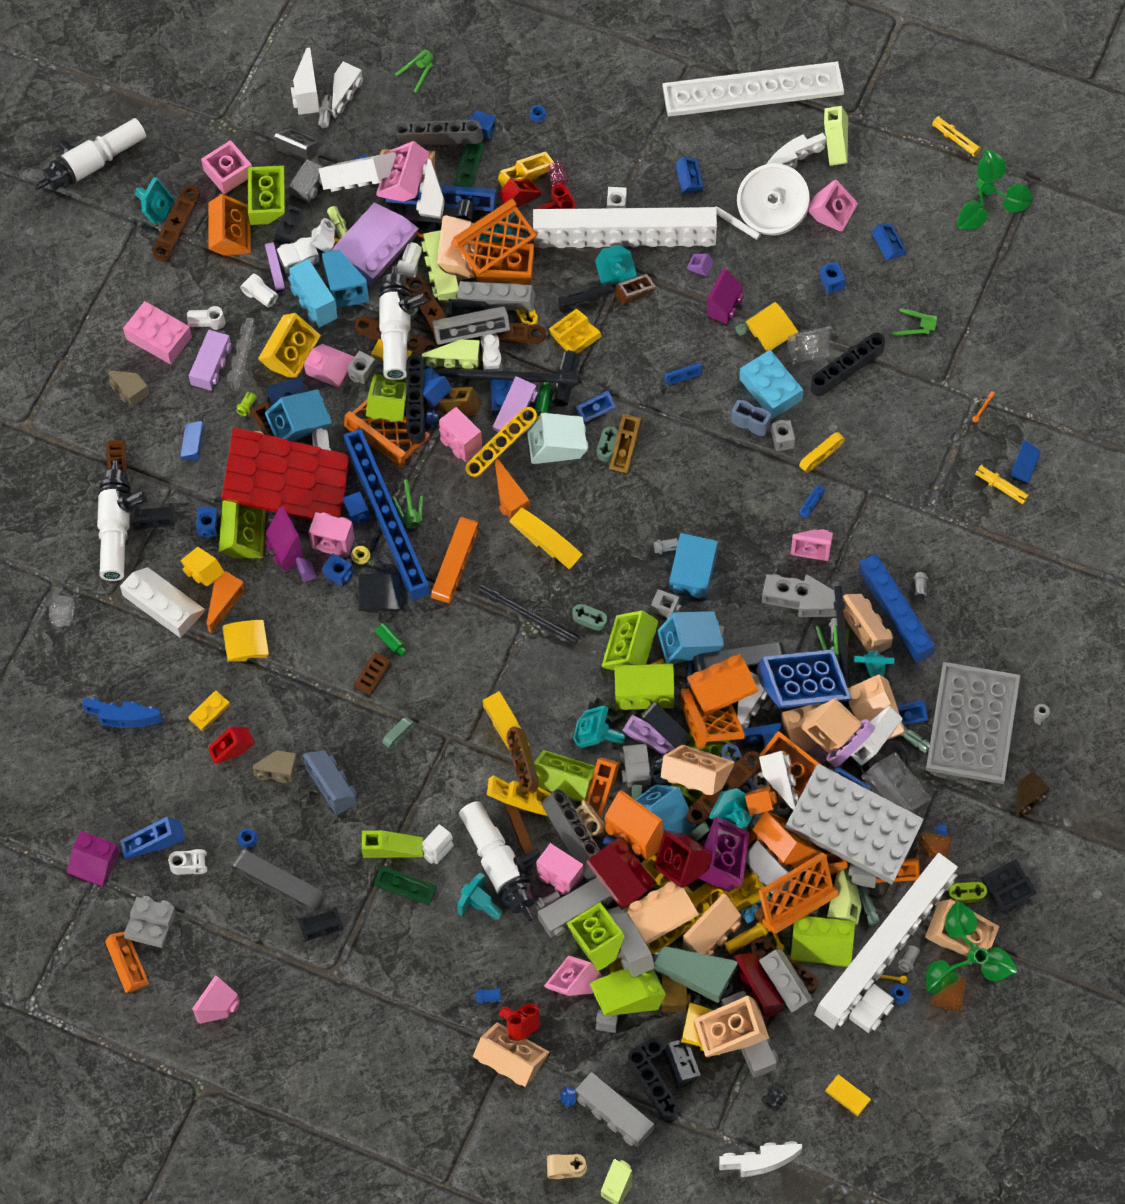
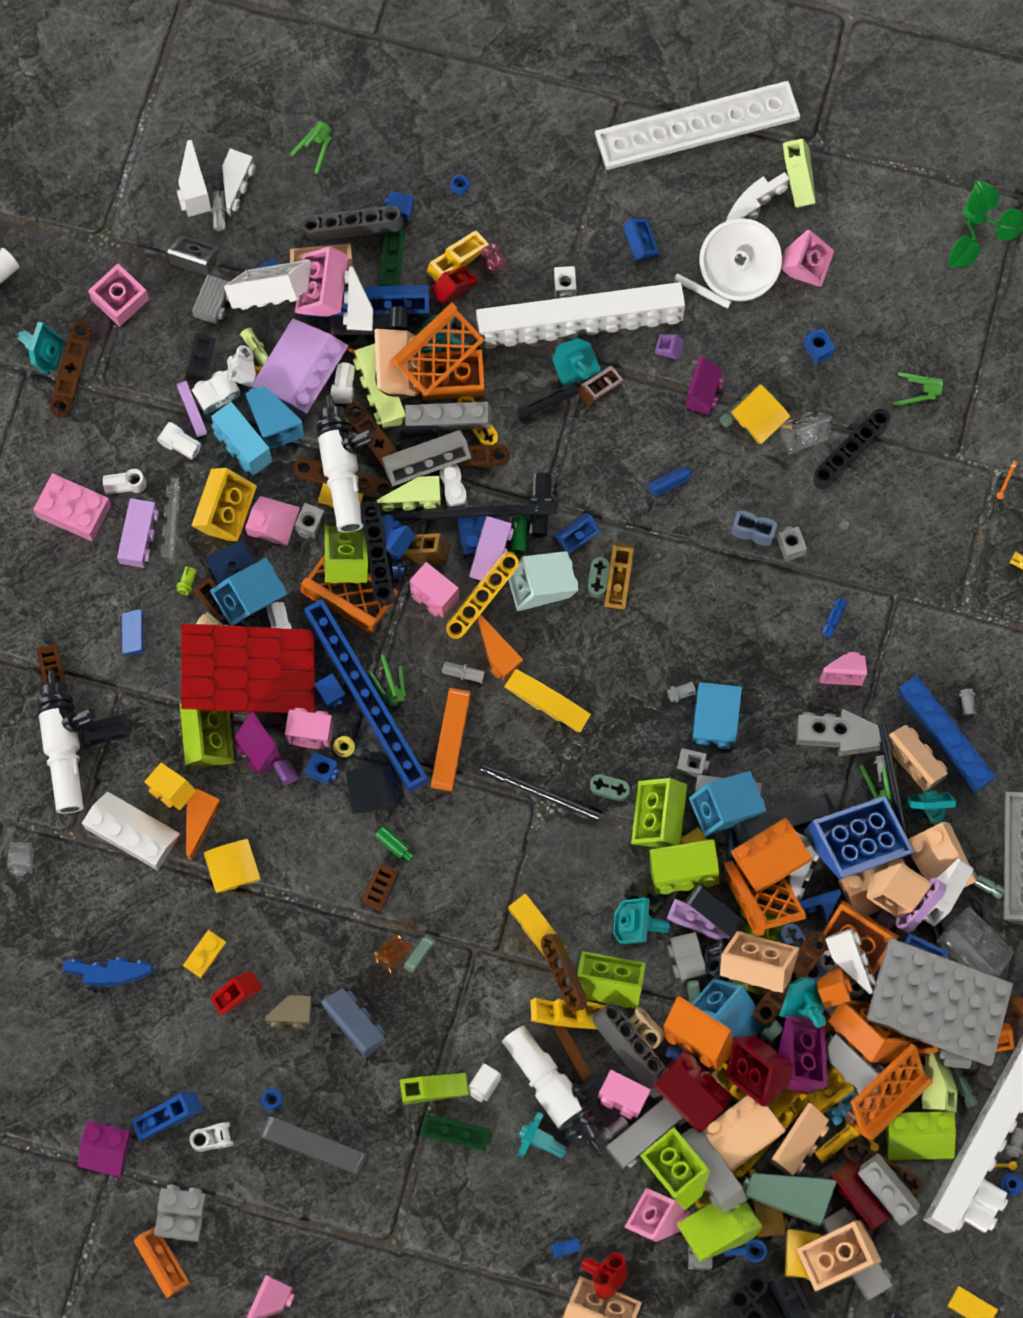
camera: 10 degrees left, 10 degrees up
dark tan slope [108,371,150,407] -> none
blue brick [196,507,219,538] -> none
orange slope [208,194,251,255] -> none
lime slope [248,166,285,225] -> none
black hinge [298,907,343,942] -> none
red beam [538,184,576,209] -> none
yellow slope [548,309,602,354] -> none
orange slope [586,757,620,819] -> none
medium azure brick [739,350,803,419] -> none
yellow beam [799,432,845,473] -> none
blue slope [872,224,907,260] -> none
blue slope [897,700,928,725] -> none
yellow pin [932,116,981,156] -> none
none -> clear orange slope [373,934,413,973]
none -> light grey axle [442,661,485,684]
none -> blue bar [724,1239,767,1262]

